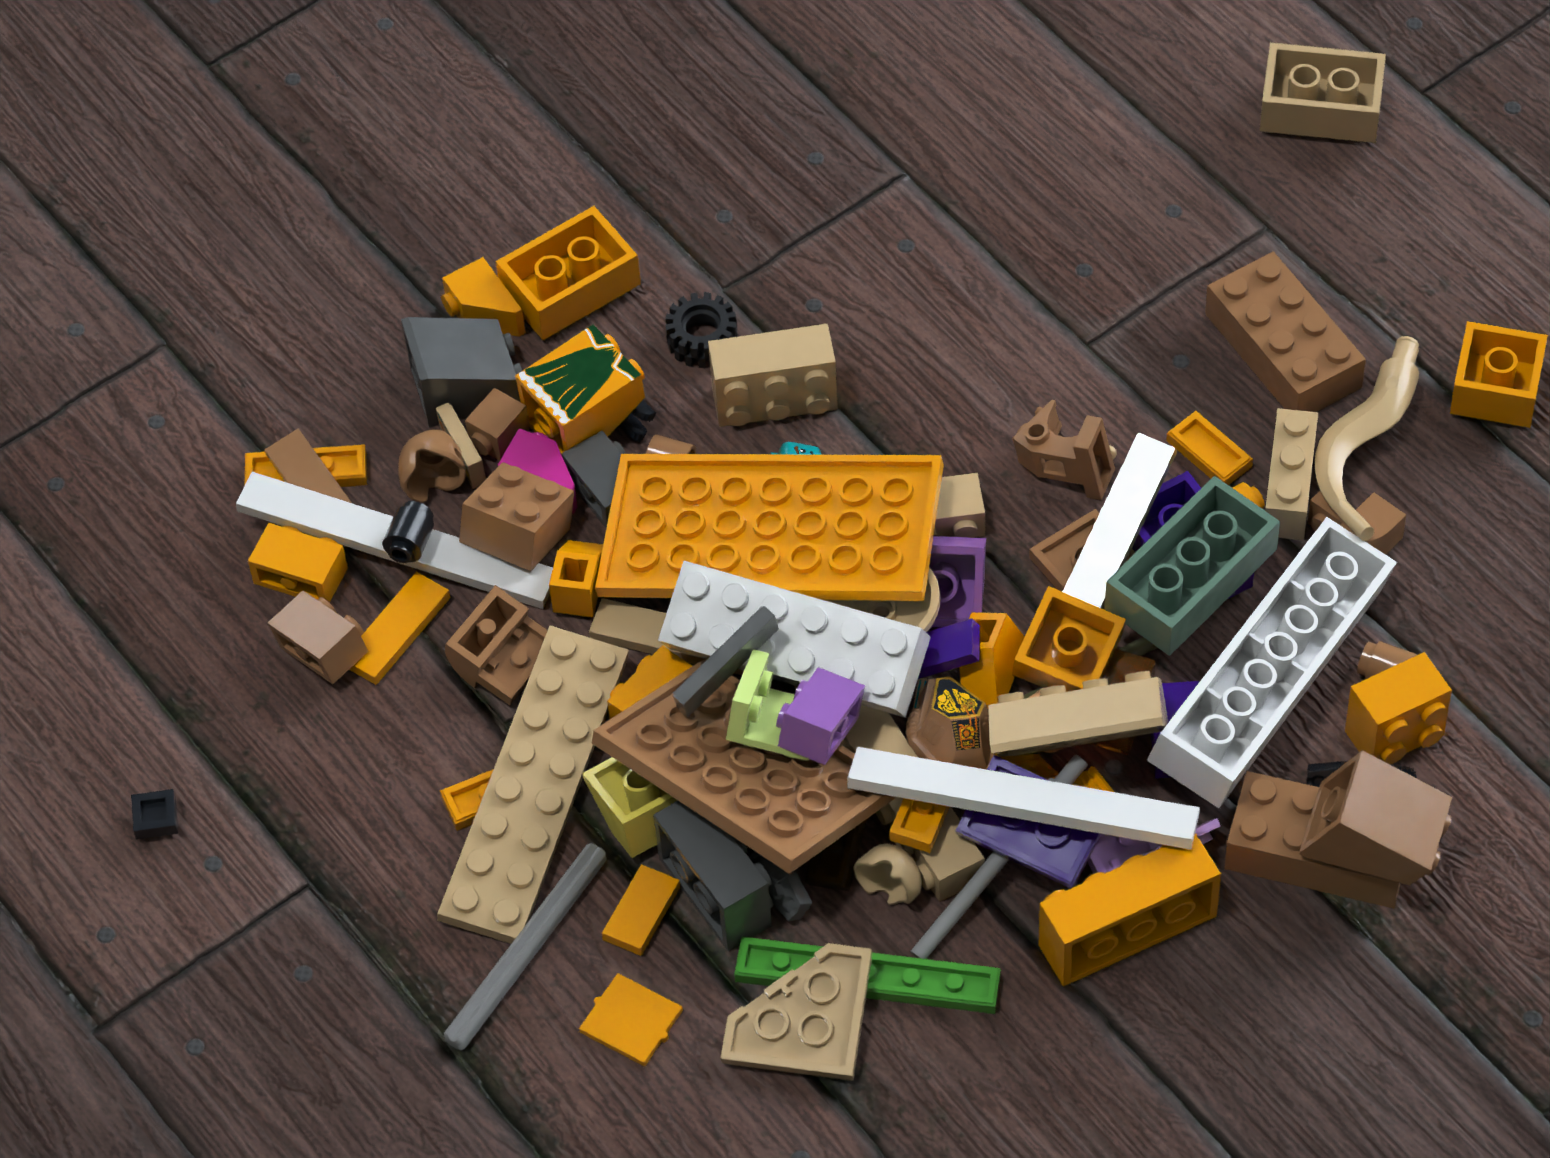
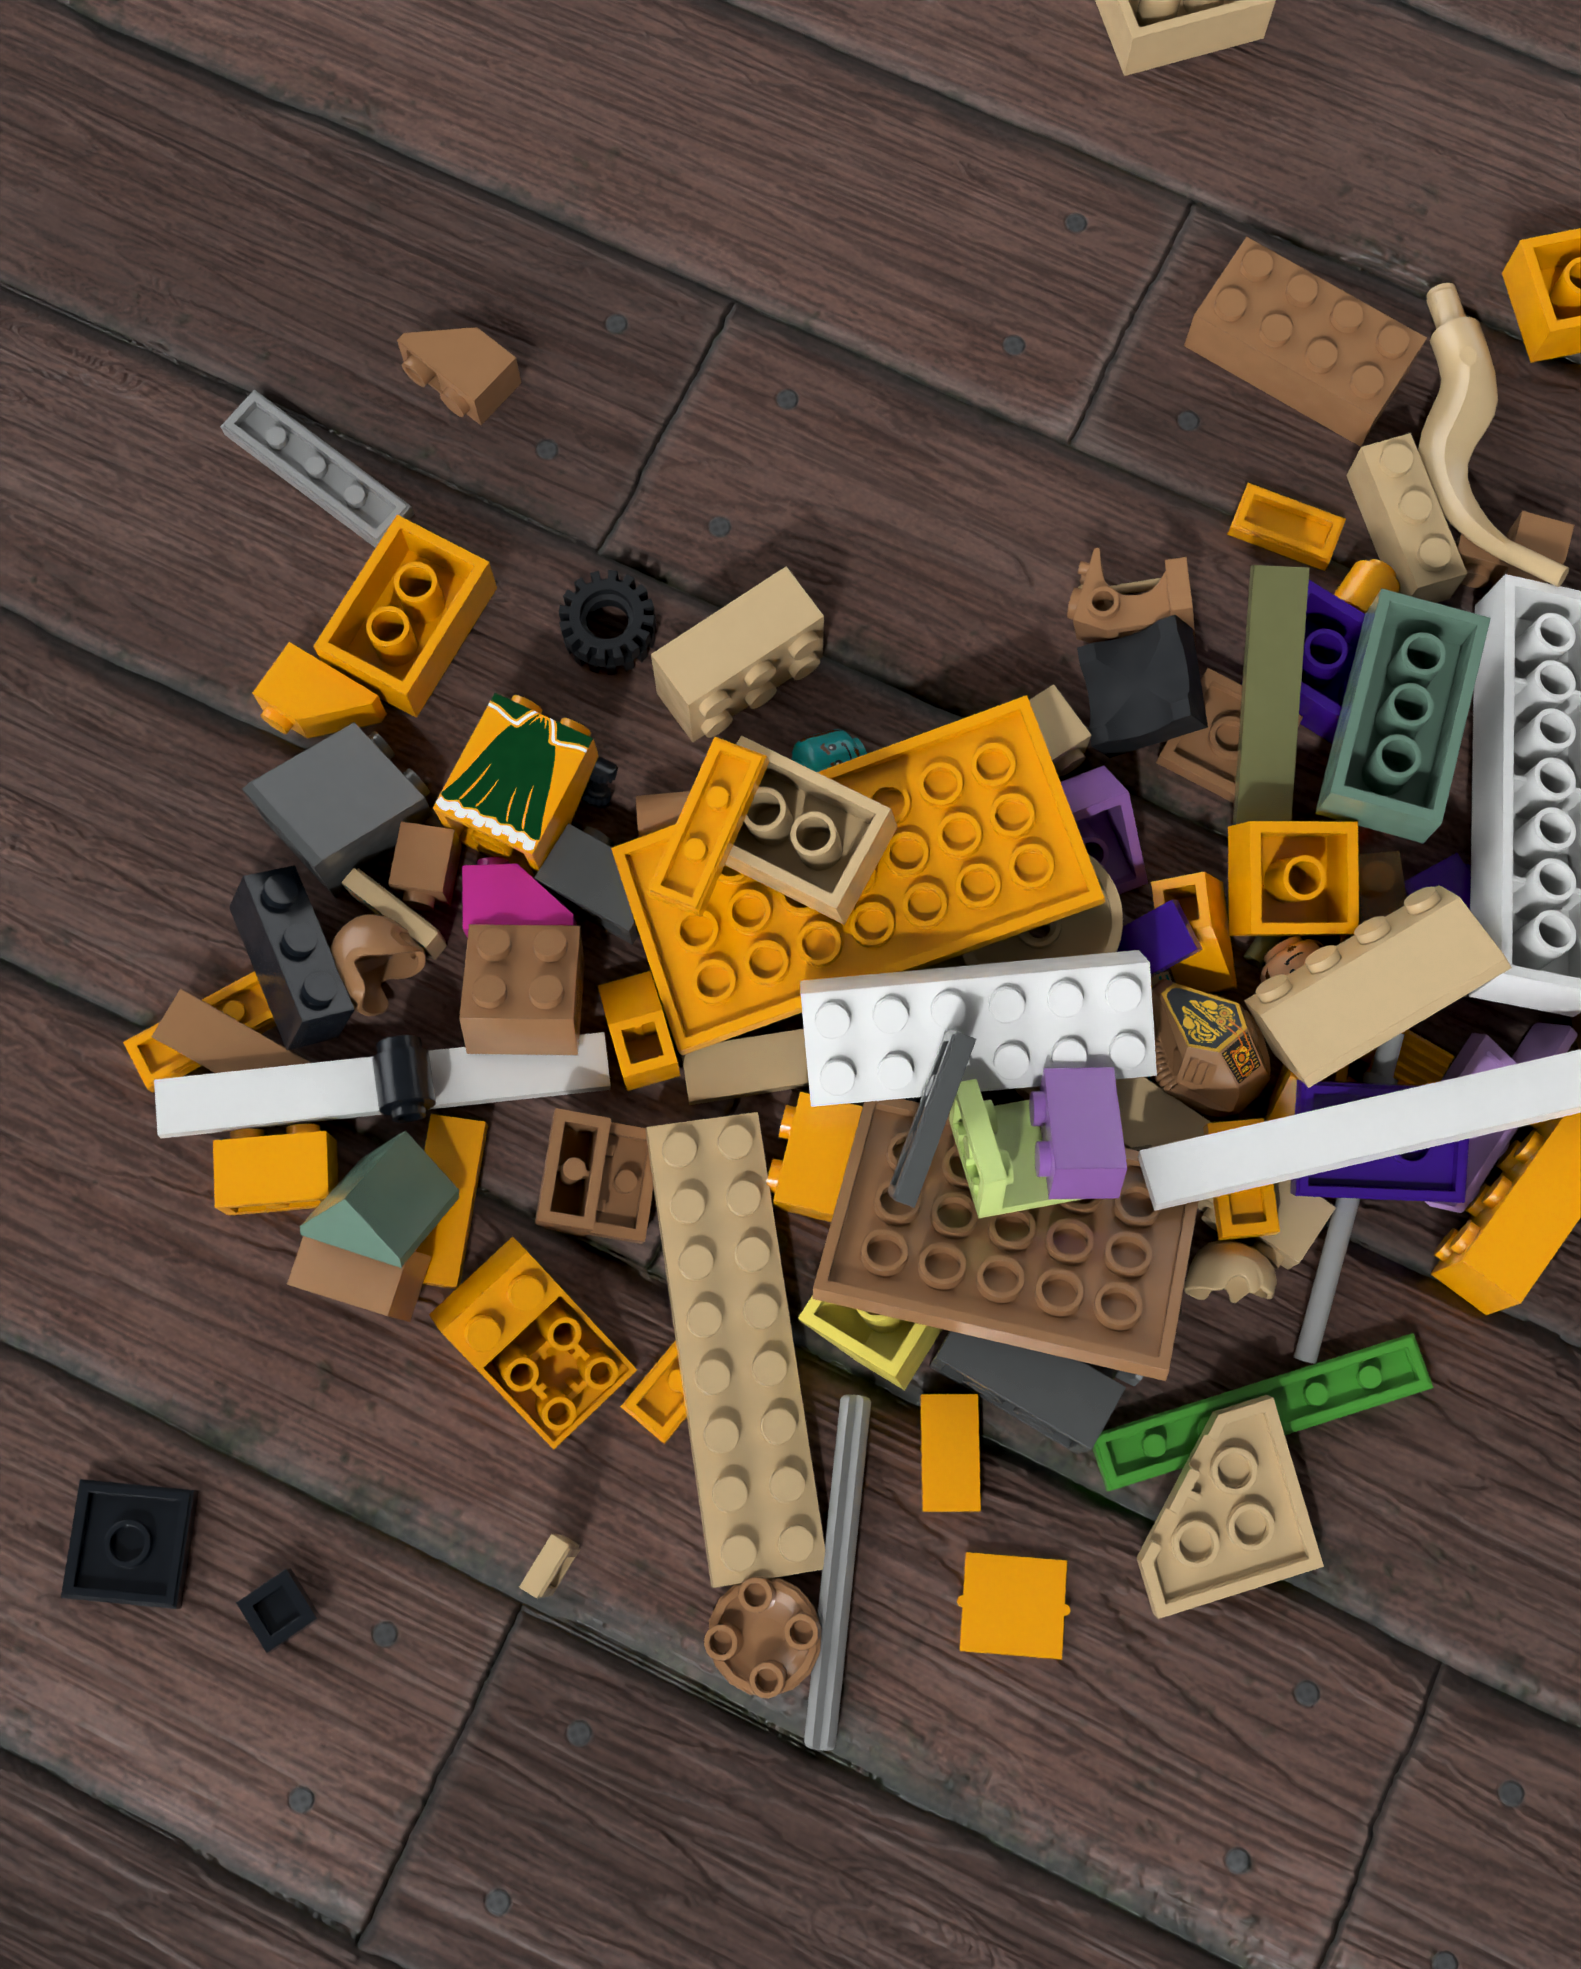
camera: 30 degrees left, 20 degrees up
none -> black tile [61,1479,199,1609]
none -> light grey tile [220,390,414,548]
none -> black brick [229,865,354,1051]
none -> sand green slope [300,1130,459,1268]
none -> medium nougat slope [397,327,522,425]
none -> light orange slope [429,1236,637,1450]
none -> tan tile [519,1534,581,1599]
none -> light orange tile [646,737,769,917]
none -> medium nougat dish [704,1577,822,1699]
none -> tan brick [725,736,897,925]
none -> black brick [1077,615,1208,758]

